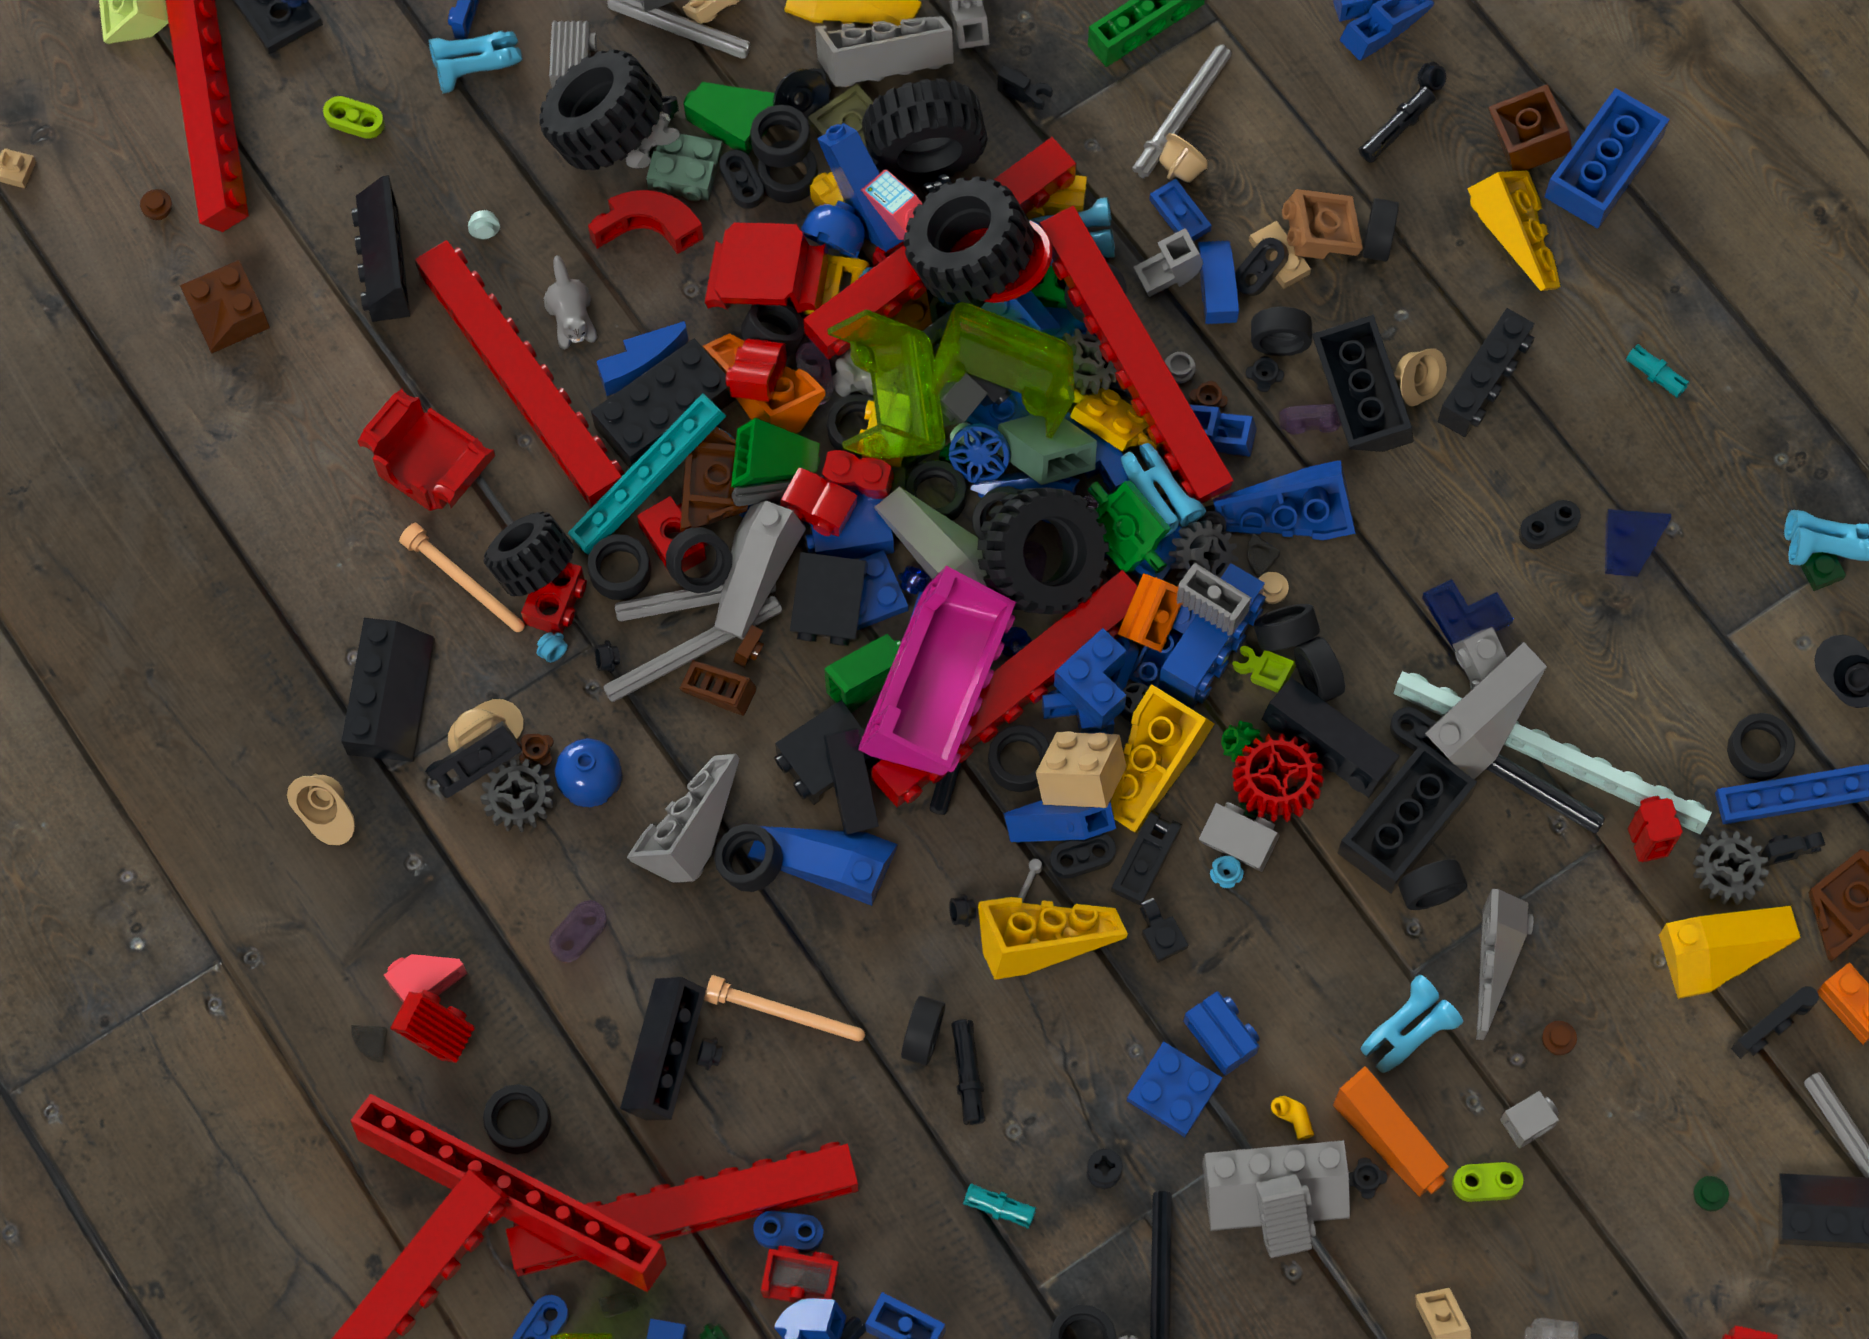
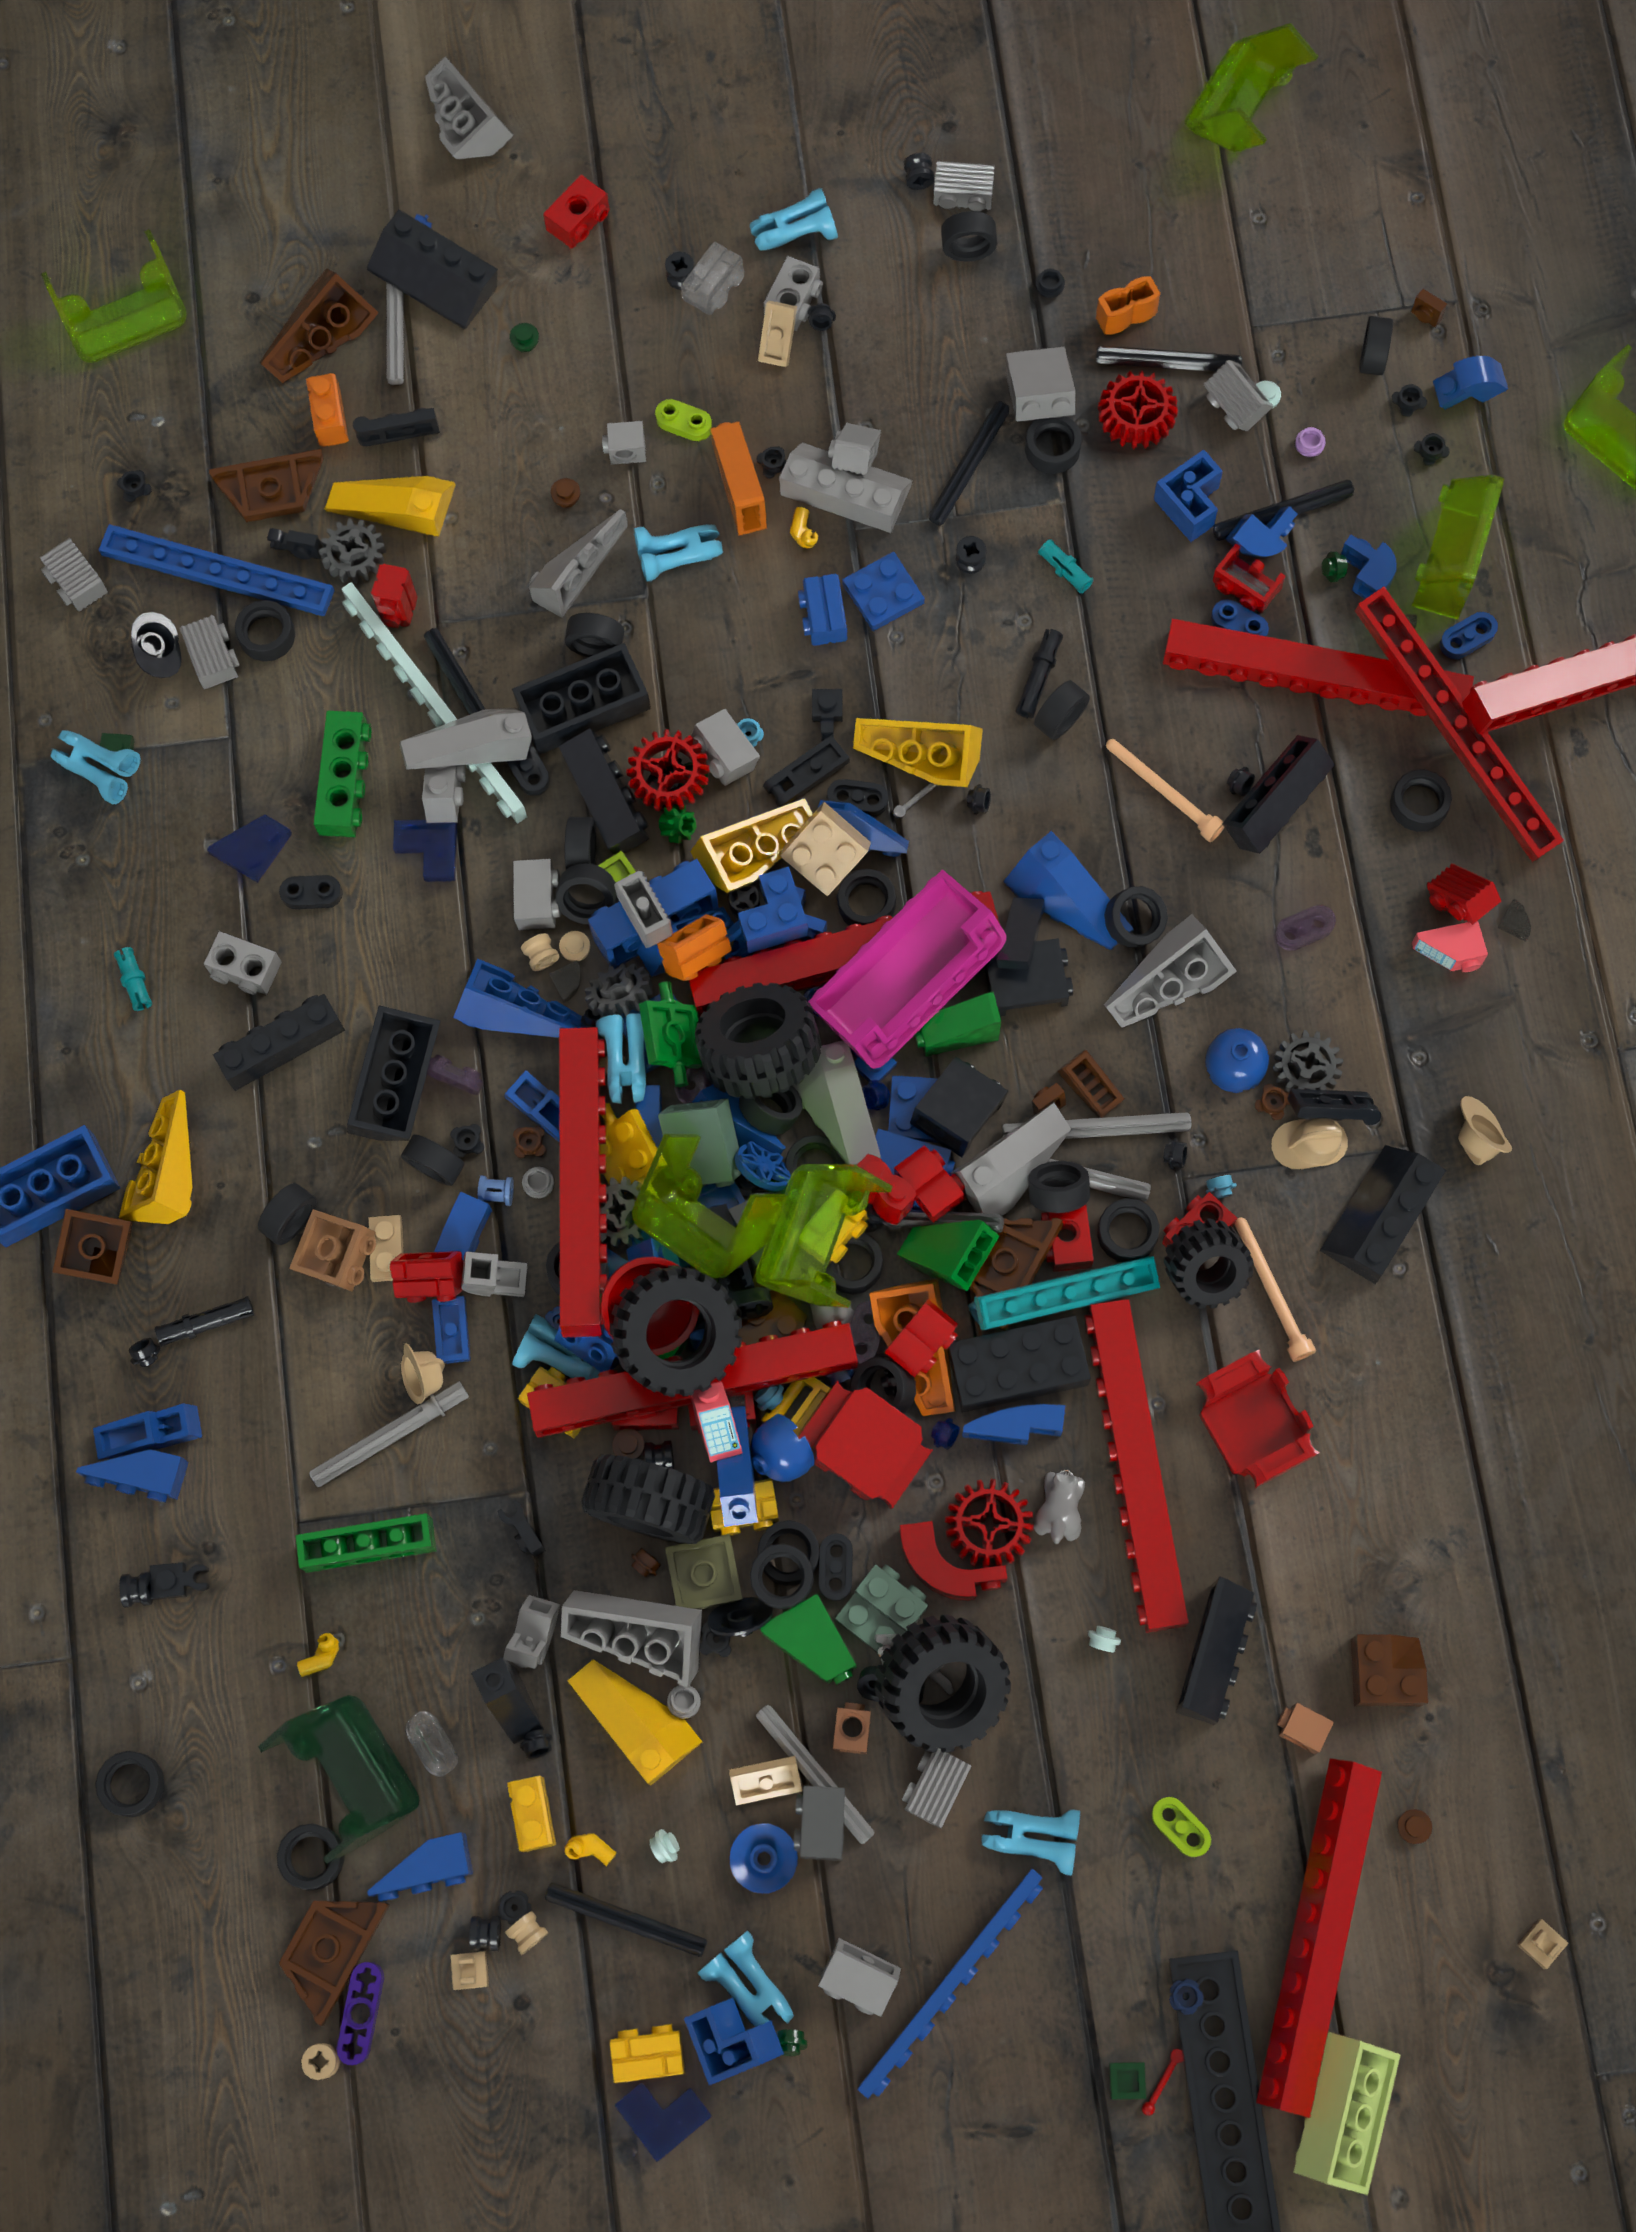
camera: 150 degrees left, 5 degrees up
black plate [1235,238,1289,296] -> none
tan piece [1394,348,1447,407] -> none
none -> light grey brick [180,615,240,690]
none -> light grey brick [204,931,282,995]
none -> green brick [314,710,372,837]
none -> red brick [390,1251,463,1303]
none -> medium blue bush [478,1175,514,1206]
none -> light grey brick [513,859,561,930]
none -> tan wheel [521,933,560,971]
none -> light grey plate [667,1685,701,1719]
none -> nougat brick [833,1703,871,1755]
none -> clear blue plate [931,1418,960,1450]
none -> red gear [945,1479,1034,1568]
none -> nougat brick [1277,1703,1334,1755]

